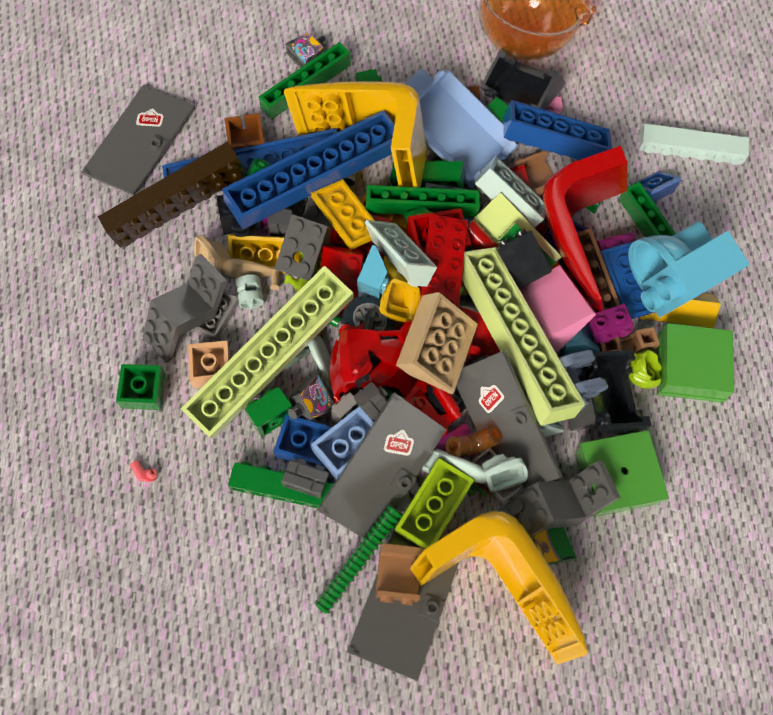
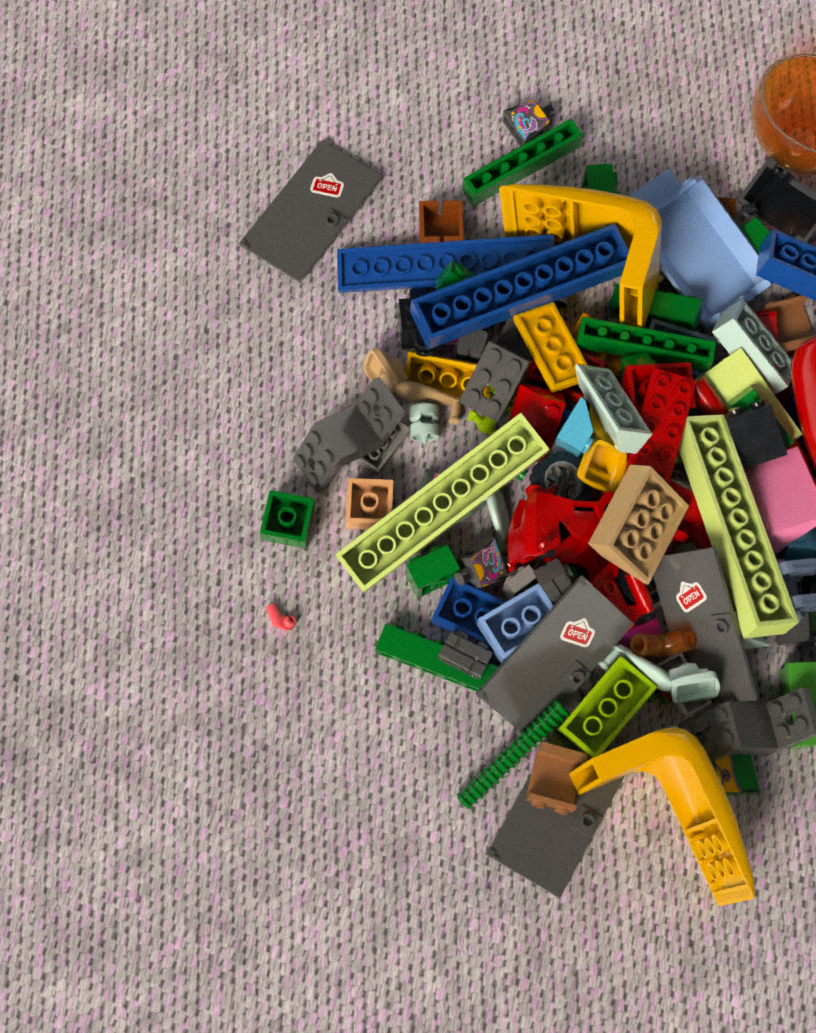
camera: 10 degrees right, 5 degrees up
dark brown brick [97,141,246,248] -> none

